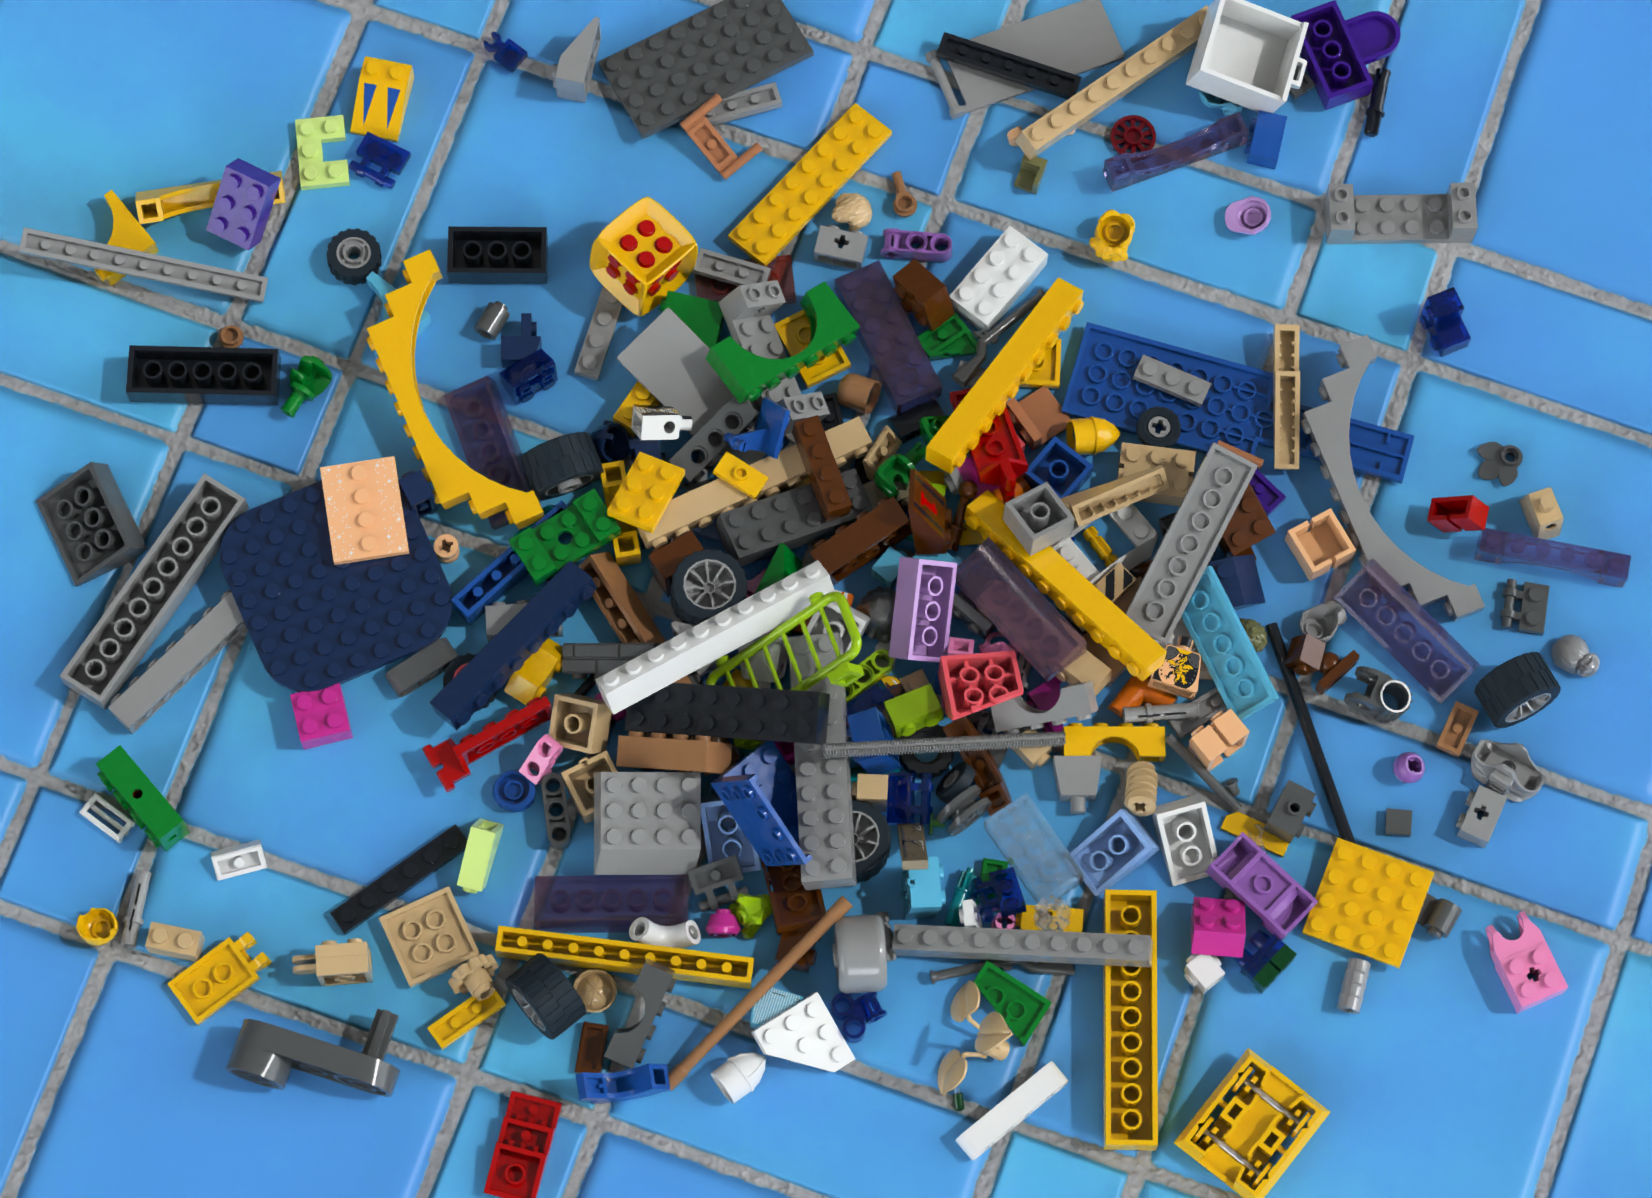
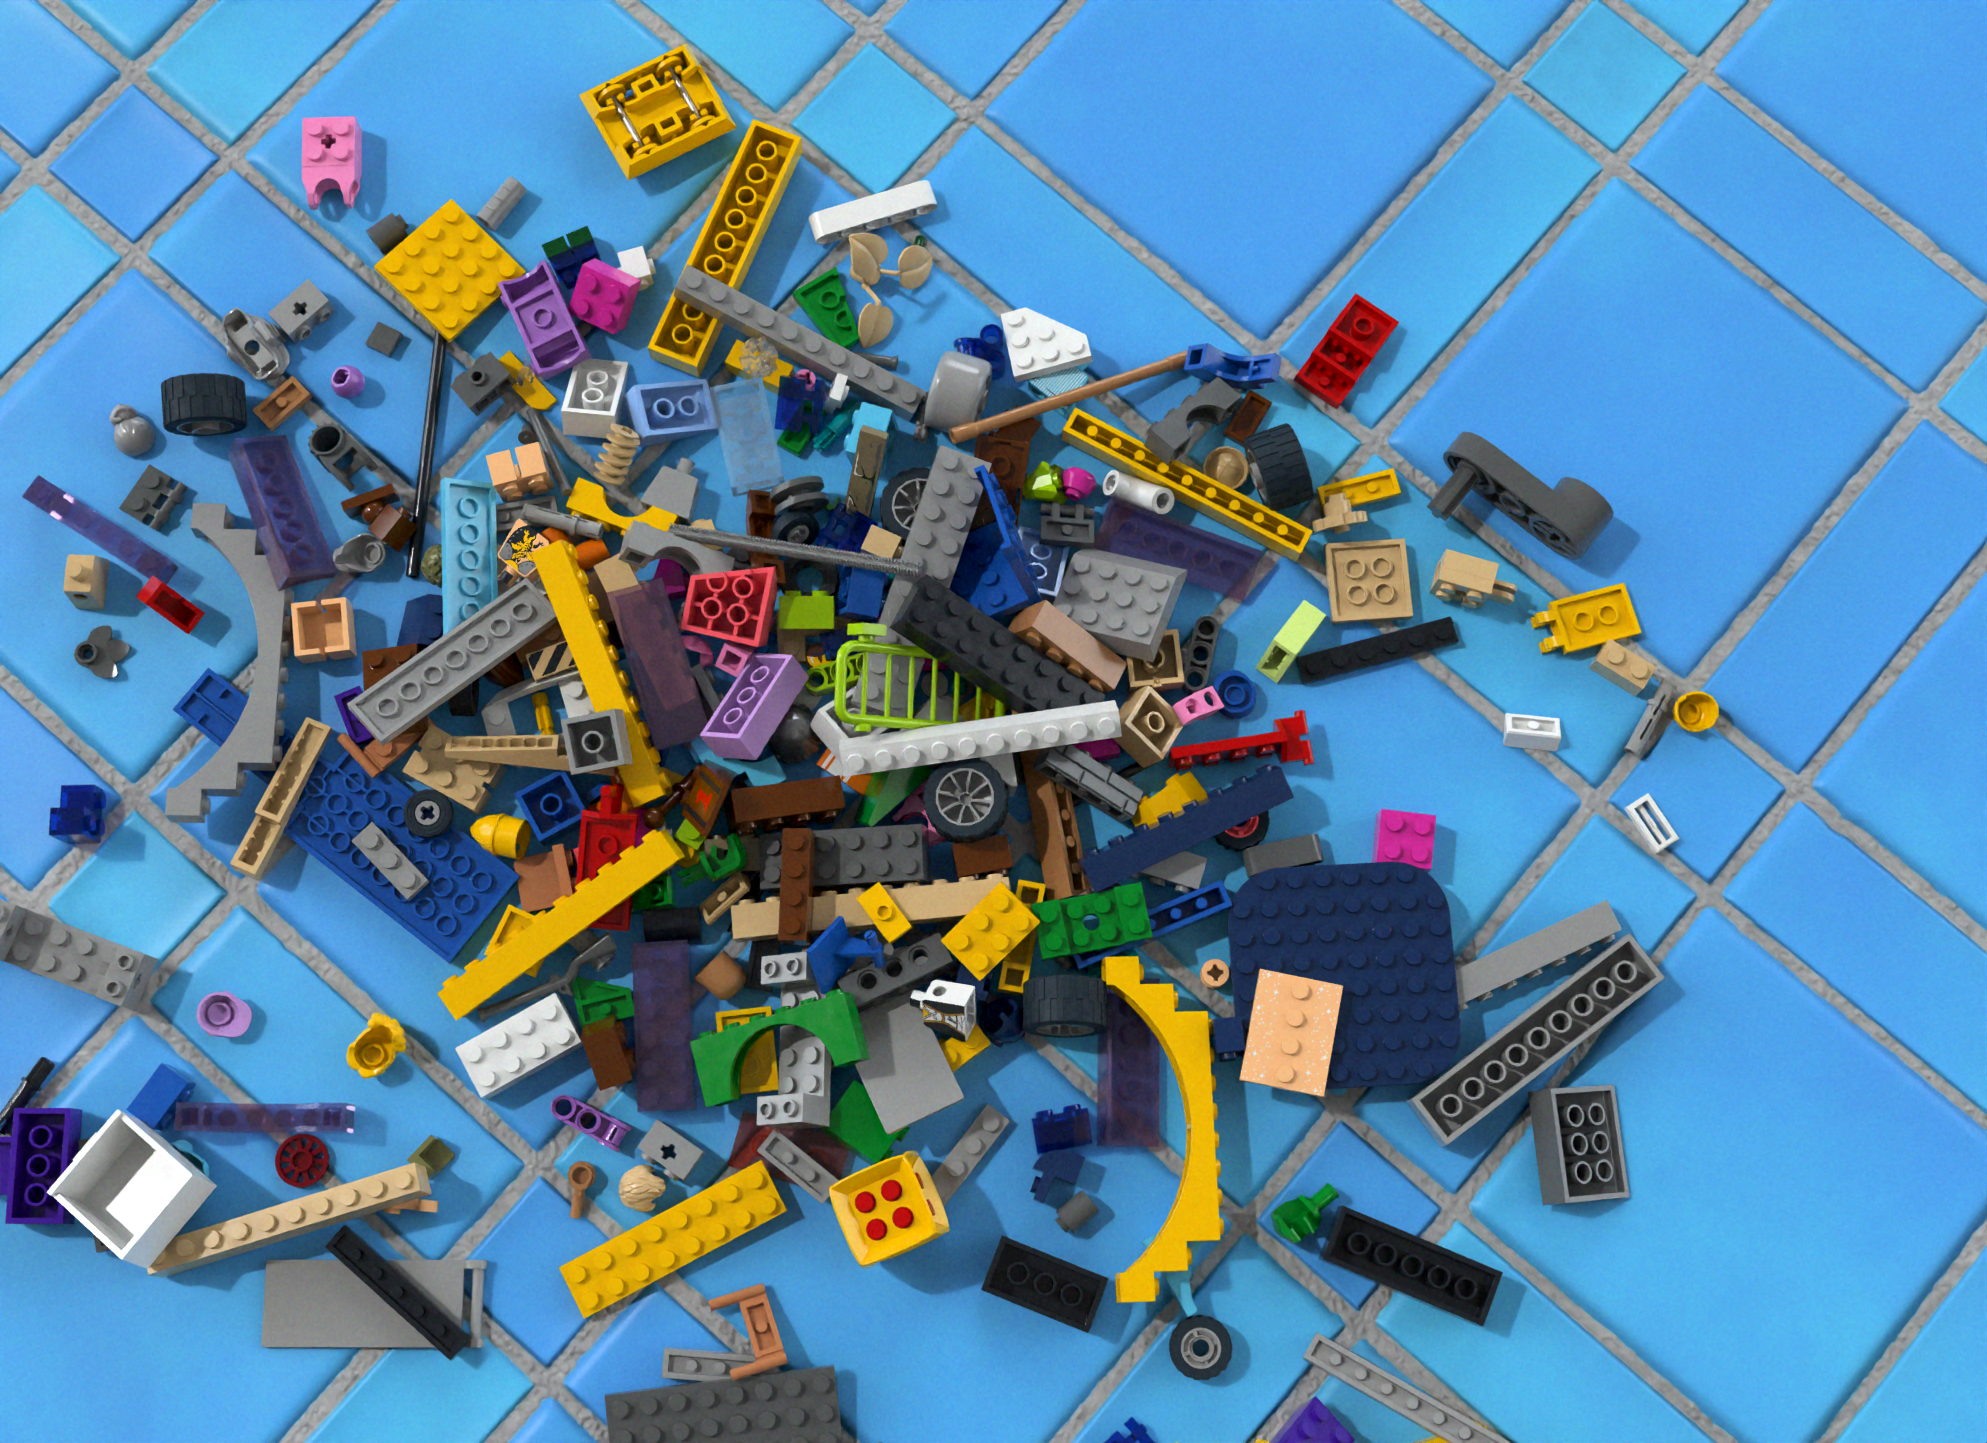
camera: 160 degrees left, 5 degrees up
green brick [96,745,190,851] -> none
medium nougat plate [219,325,244,348] -> none
white helmet [711,1052,766,1104] -> none

